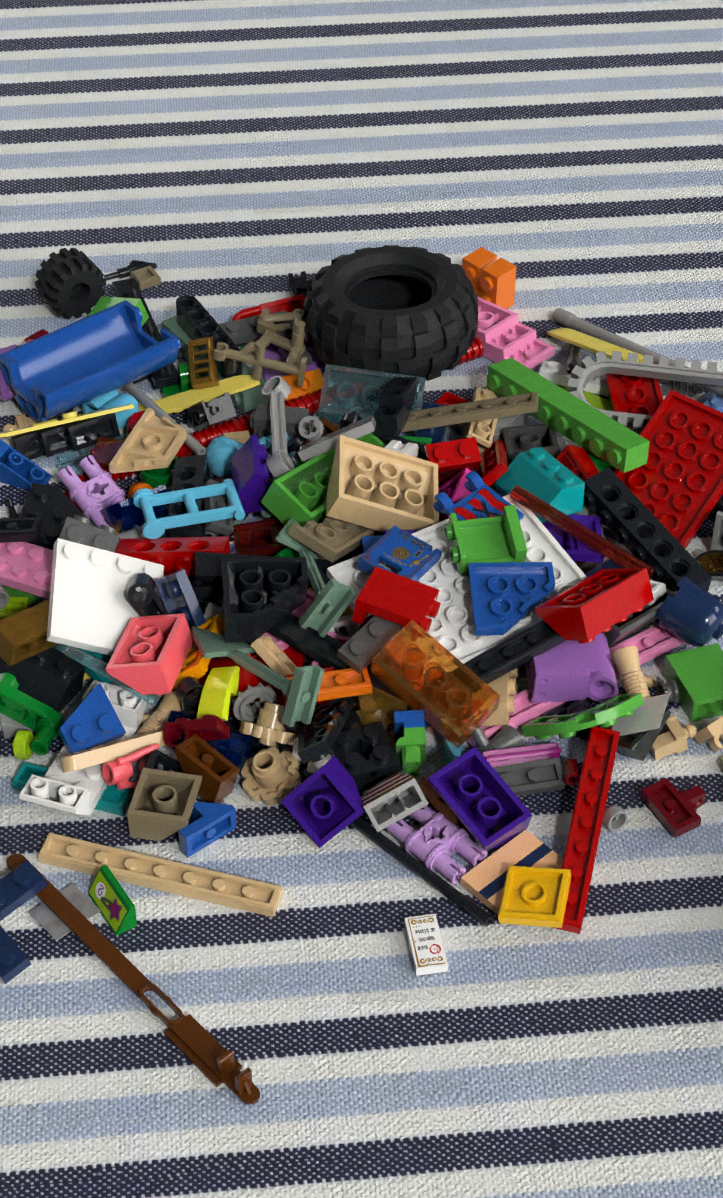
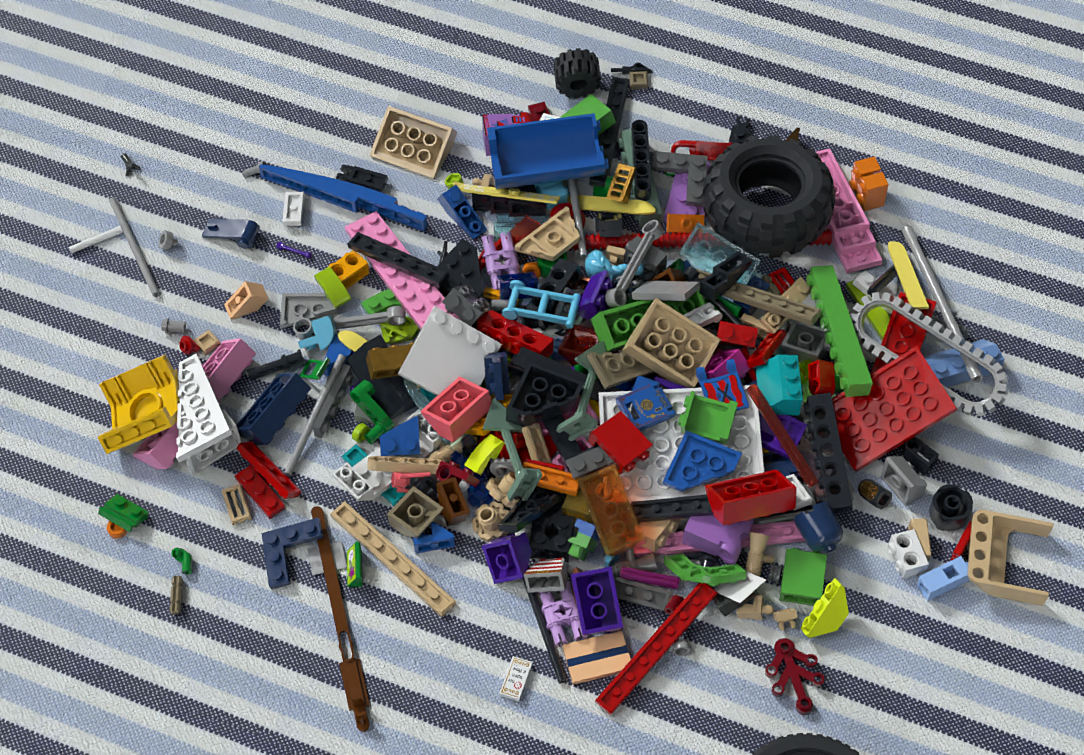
camera: 30 degrees right, 15 degrees up
black piece [128,573,169,616] -> none
dark tan piece [213,309,308,387] -> none
light grey bush [298,416,324,441] -> none
yellow plate [498,865,571,928] -> none
dark red hinge [641,778,706,838] -> none

